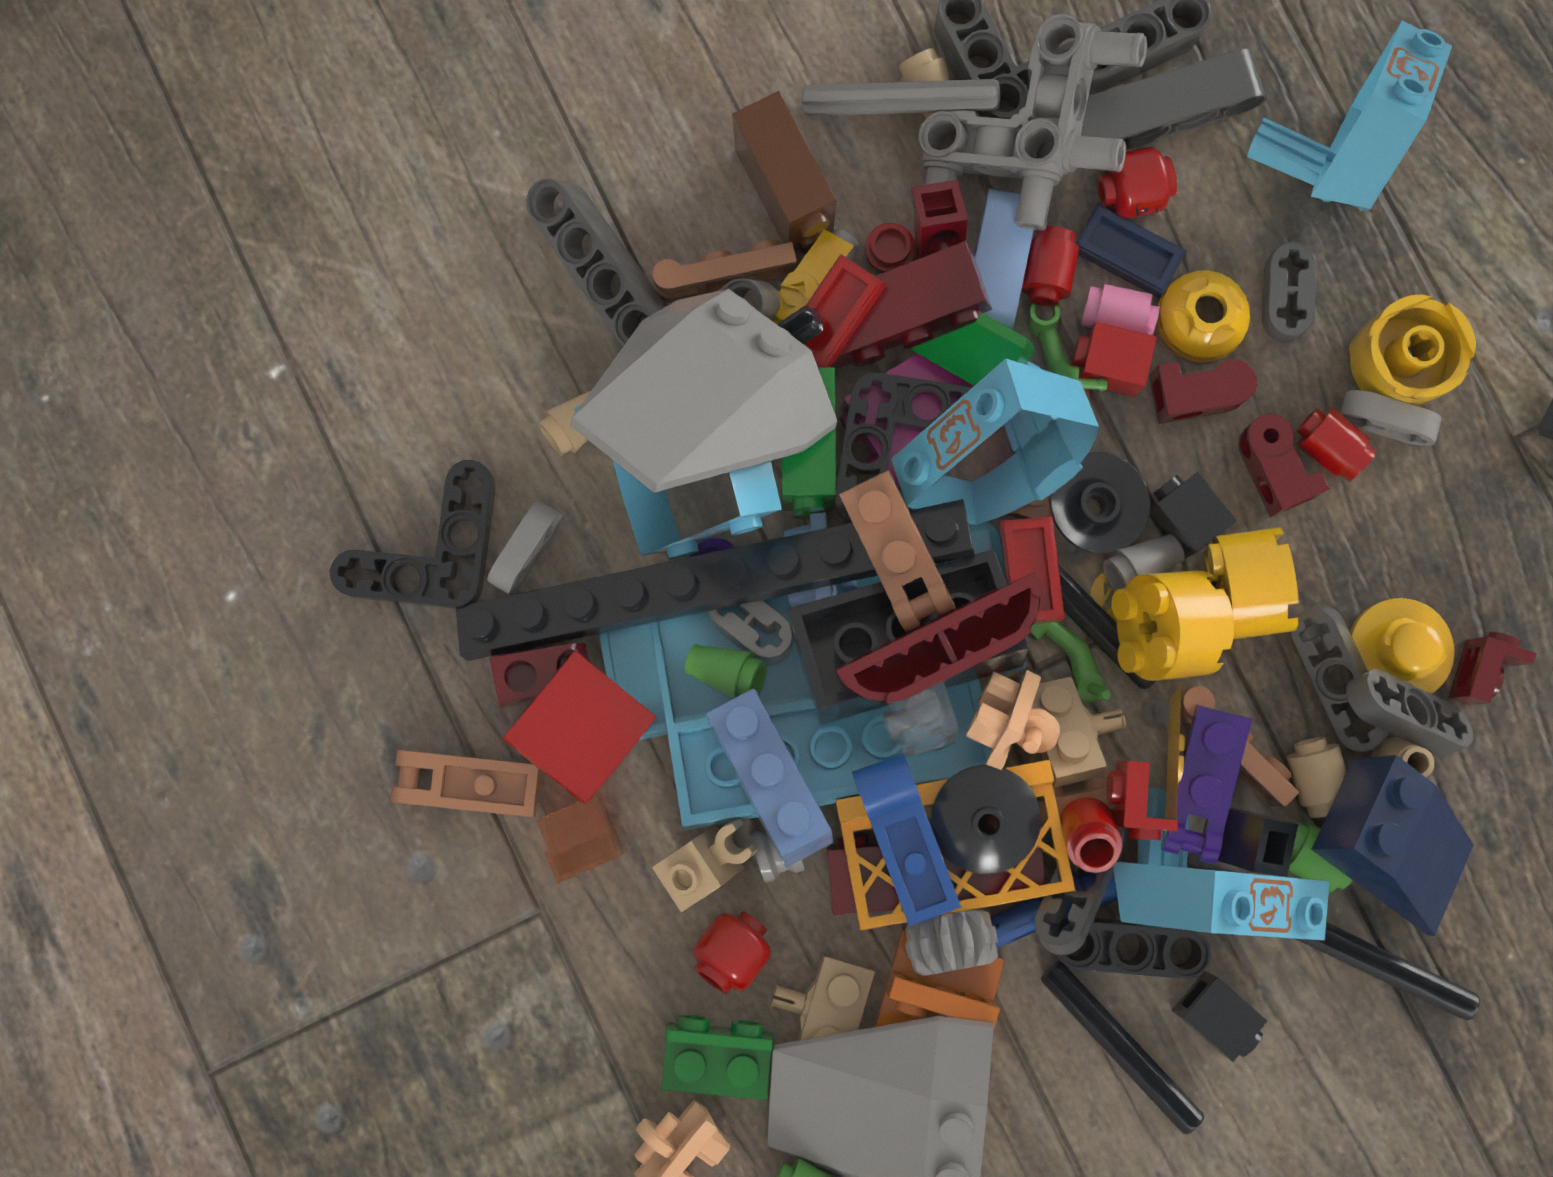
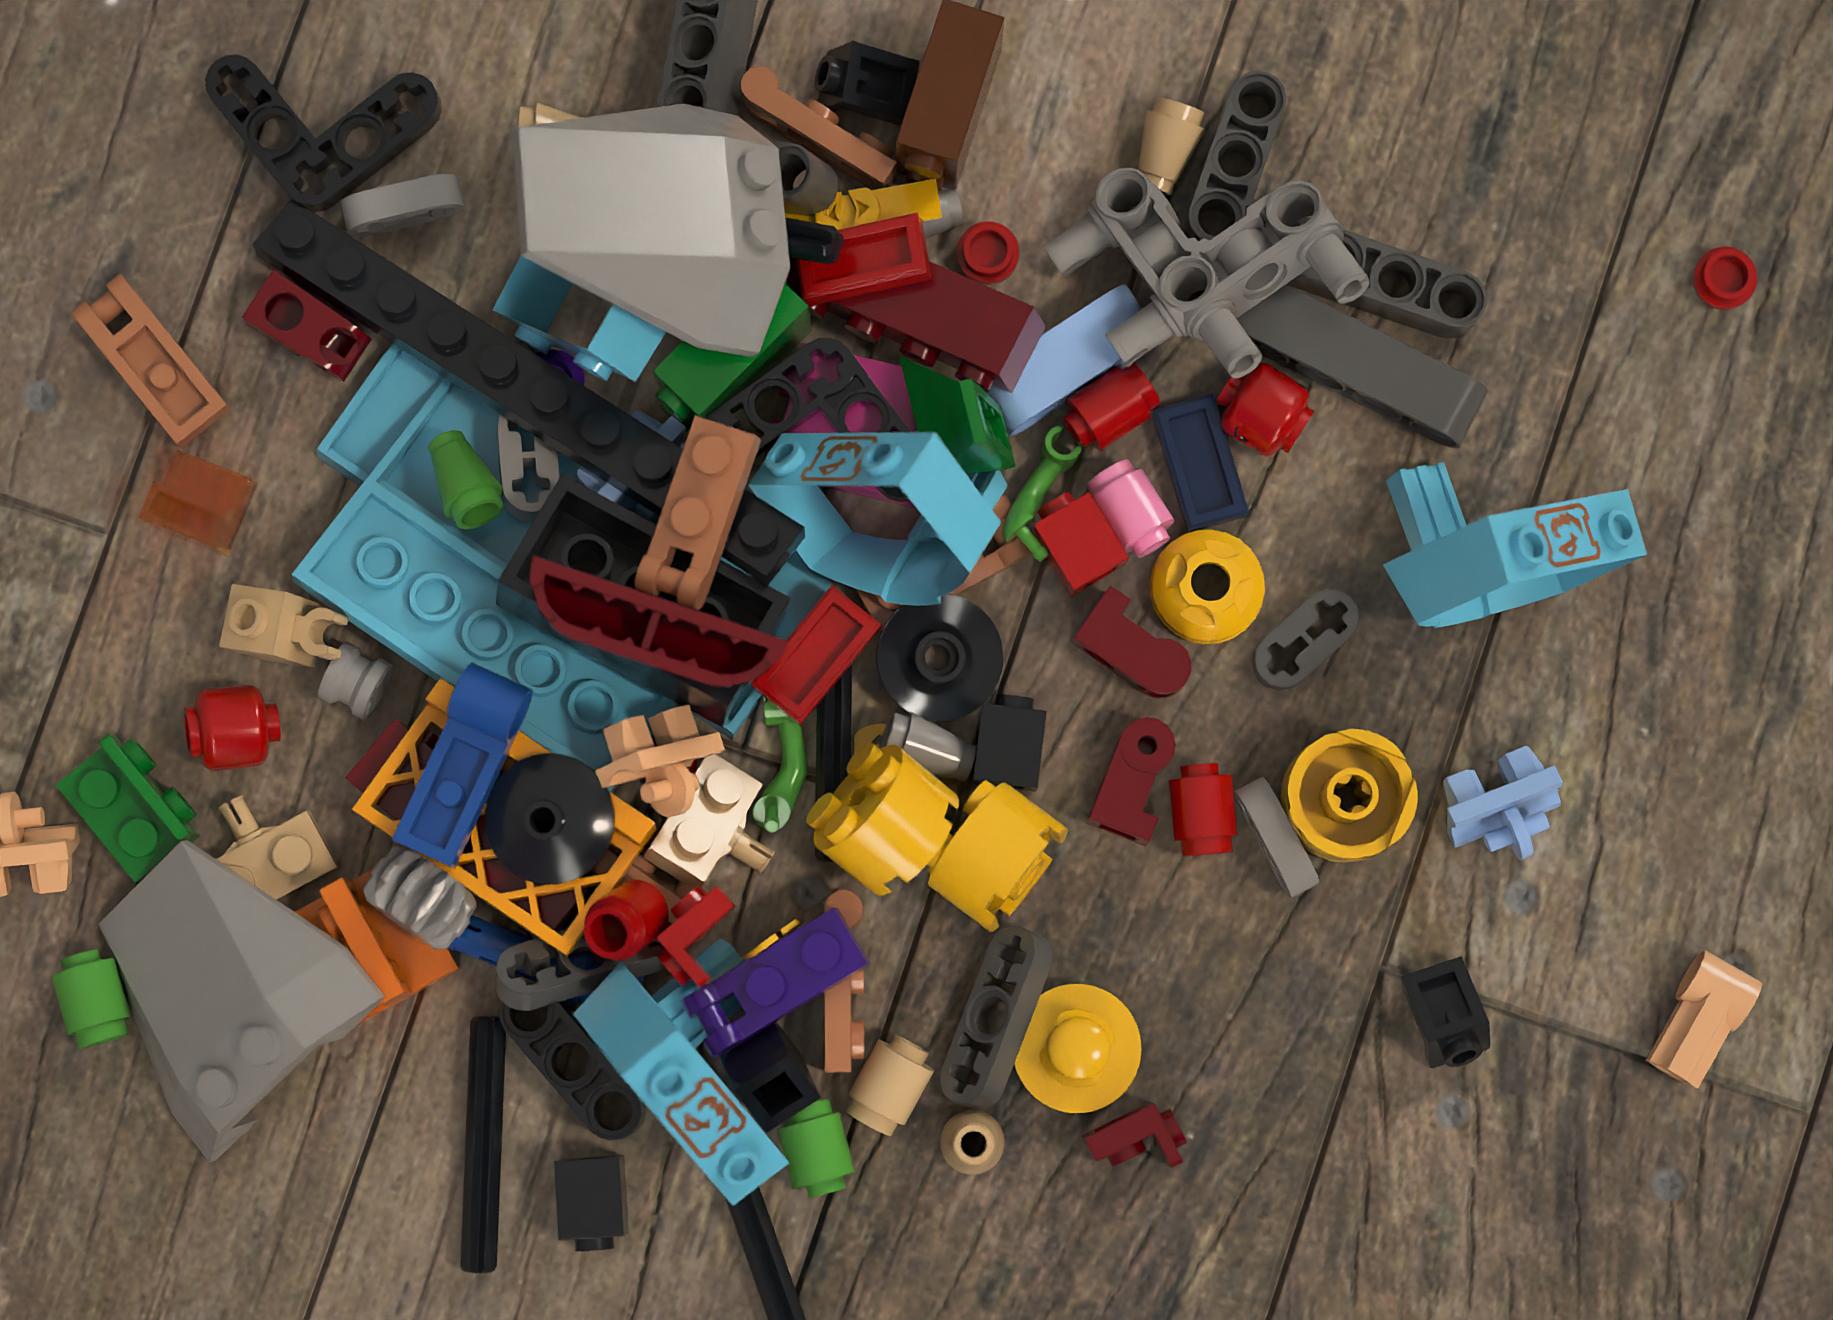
camera: 40 degrees right, 0 degrees up
red slope [502,651,656,804] -> none
medium blue brick [706,688,833,868] -> none
light grey axle [802,79,1001,116] -> none
clear brick [882,681,959,757] -> none
dark red leg [911,179,968,260] -> none
dark blue slope [1311,755,1474,936] -> none
dark grey beam [1346,668,1473,757] -> none
none -> black bracket [814,41,920,125]
none -> light blue hips [1443,746,1563,860]

